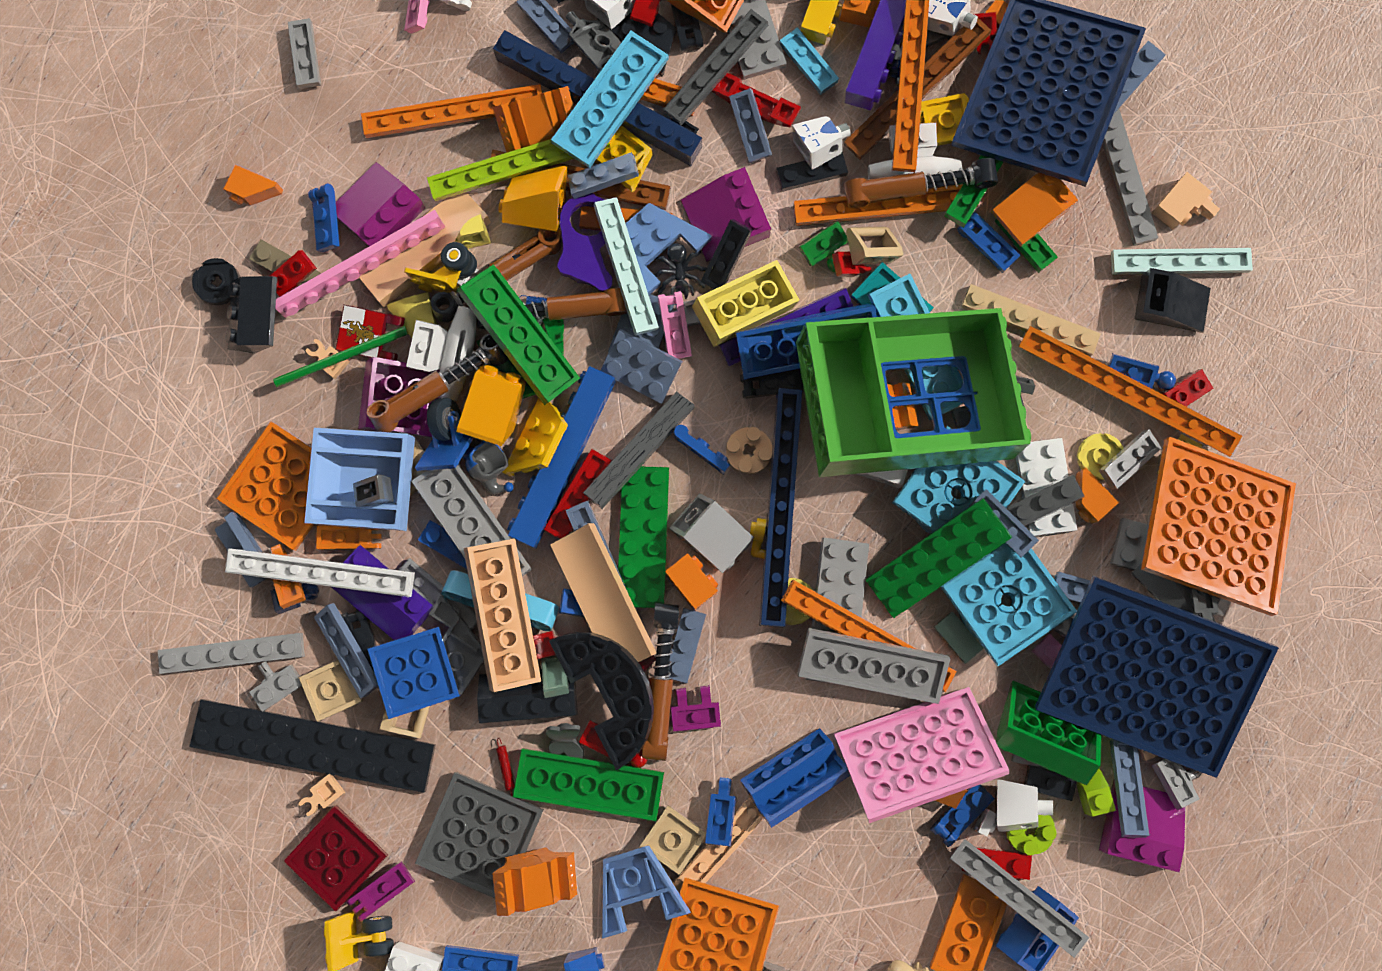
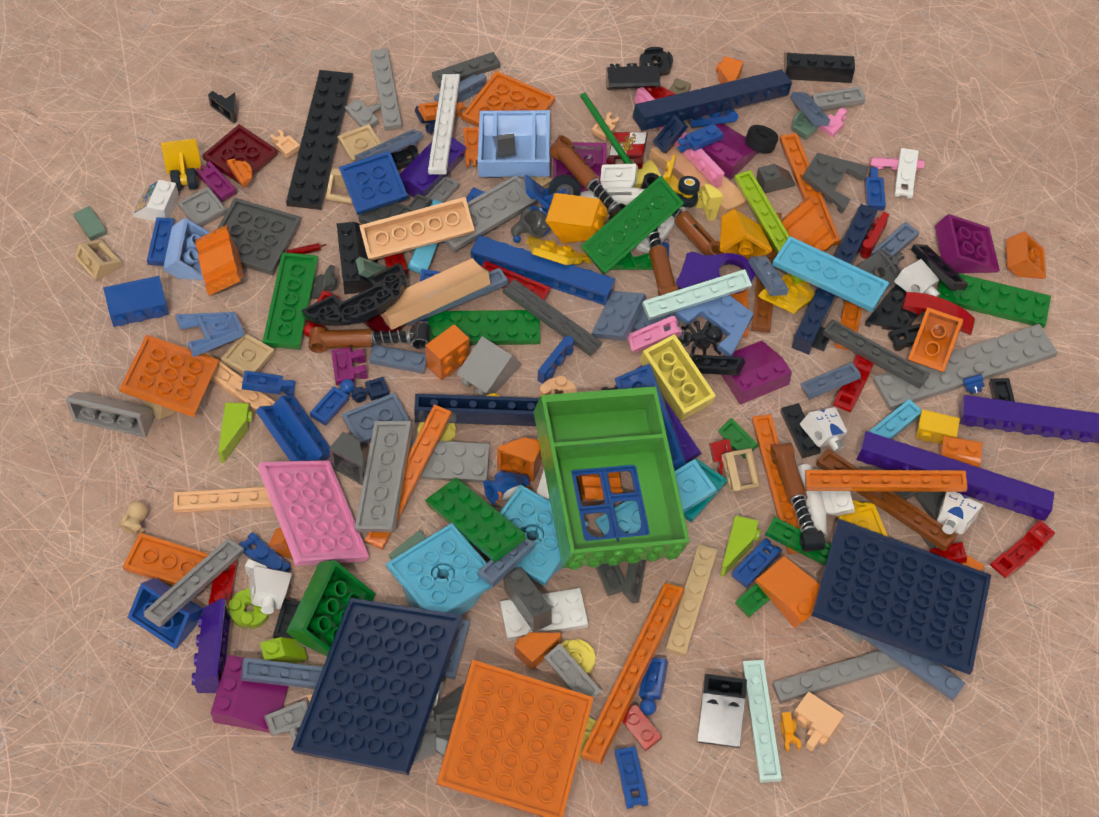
camera: 85 degrees right, 25 degrees down
none -> light blue slope [163,218,210,280]
none -> light nougat tile [174,487,273,513]
none -> light grey tile [177,187,227,227]
none -> dark purple slope [191,599,231,693]
none -> black slope [208,91,237,123]
none -> lime slope [218,402,253,462]
none -> orange plate [226,159,253,188]
none -> blue plate [310,379,355,426]
none -> dark grey slope [329,432,365,486]
none -> sand blue plate [342,392,410,446]
none -> dark blue plate [351,377,389,403]
none -> dark grey plate [432,52,501,88]
none -> blue animal [483,471,531,505]
none -> orange slope [497,437,542,482]
none -> blue plate [614,746,648,809]
none -> dark blue brick [632,69,792,131]
none -> dark blue plate [653,115,688,153]
none -> blue plate [677,123,723,153]
none -> lime slope [720,515,761,576]
none -> black tyre [745,125,778,153]
none -> dark grey slope [756,164,795,194]
none -> light orange plate [779,712,801,752]
none -> black slope [784,52,855,83]
none -> sand blue plate [790,92,830,127]
none -> sand green plate [791,111,818,140]
none -> dark grey wing [802,153,870,213]
none -> bright pink plate [819,107,848,137]
none -> red plate [860,212,890,259]
none -> blue plate [865,167,886,210]

